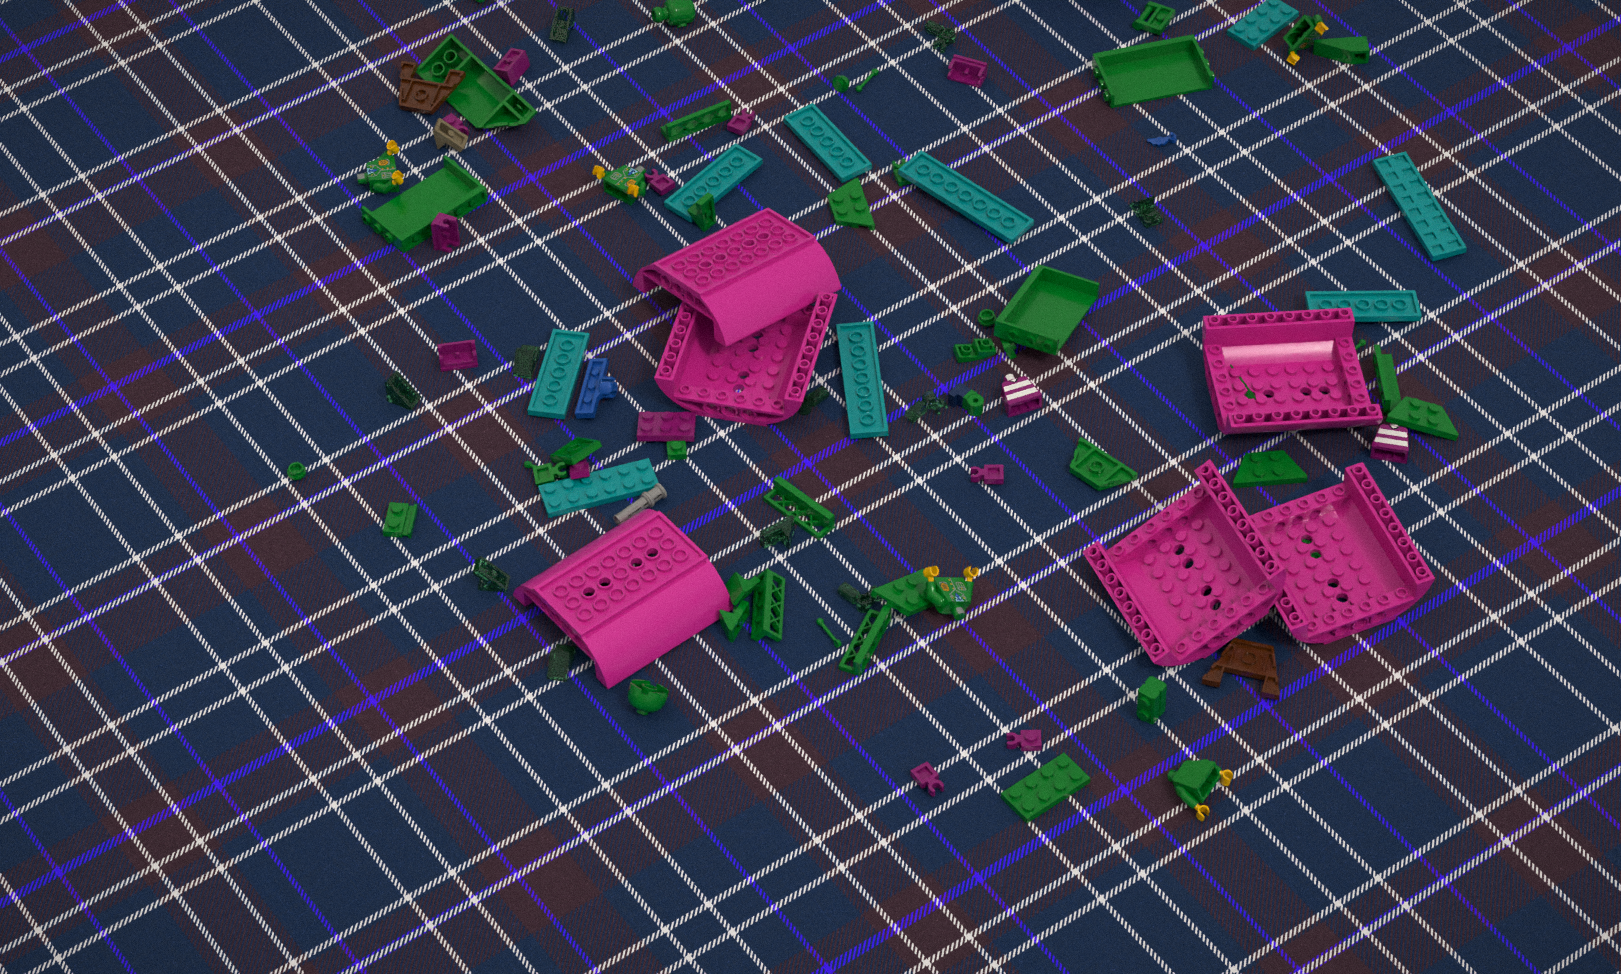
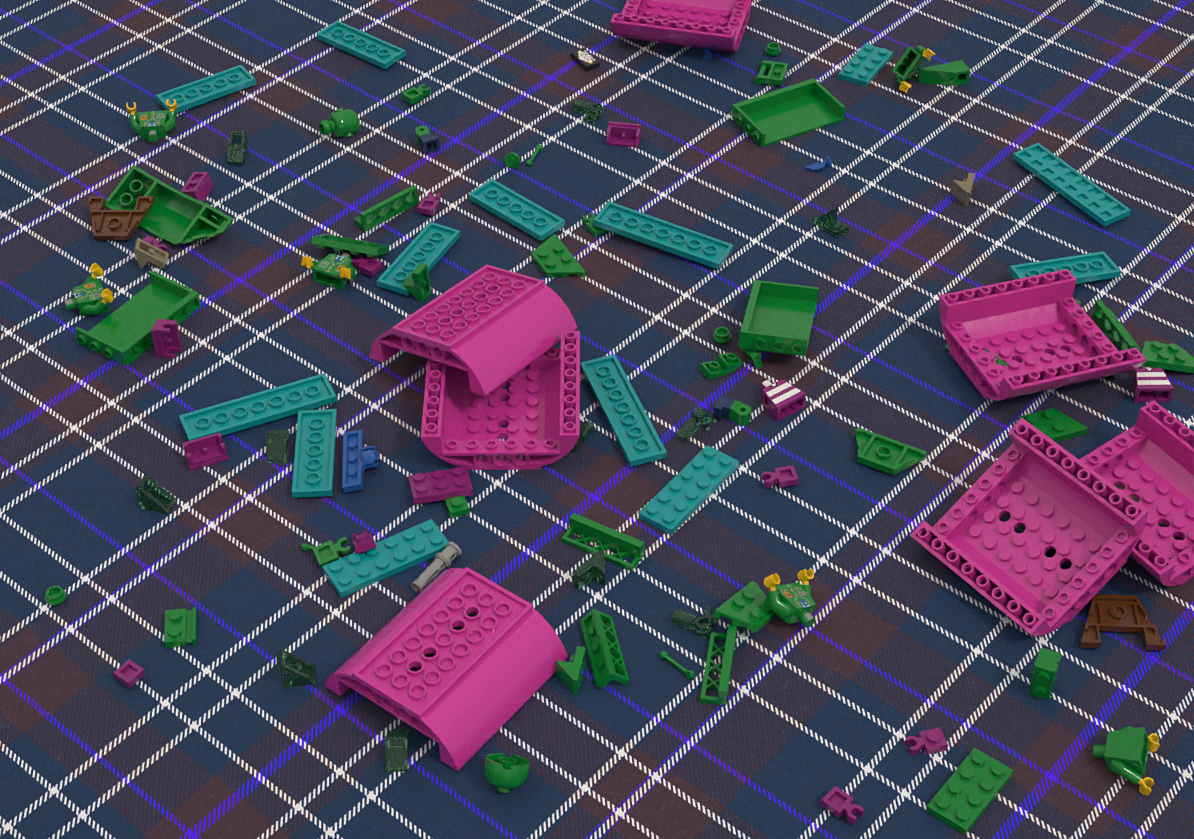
camera: 15 degrees left, 5 degrees down
green tile [550,437,602,465] -> none
green slope [725,572,761,606] -> none
none -> magenta plate [113,659,146,688]
none -> teal plate [179,373,337,441]
none -> green plate [311,234,390,258]
none -> dark blue leg [415,126,440,155]
none -> teal plate [639,445,739,535]
none -> dark tan slope [951,172,976,206]

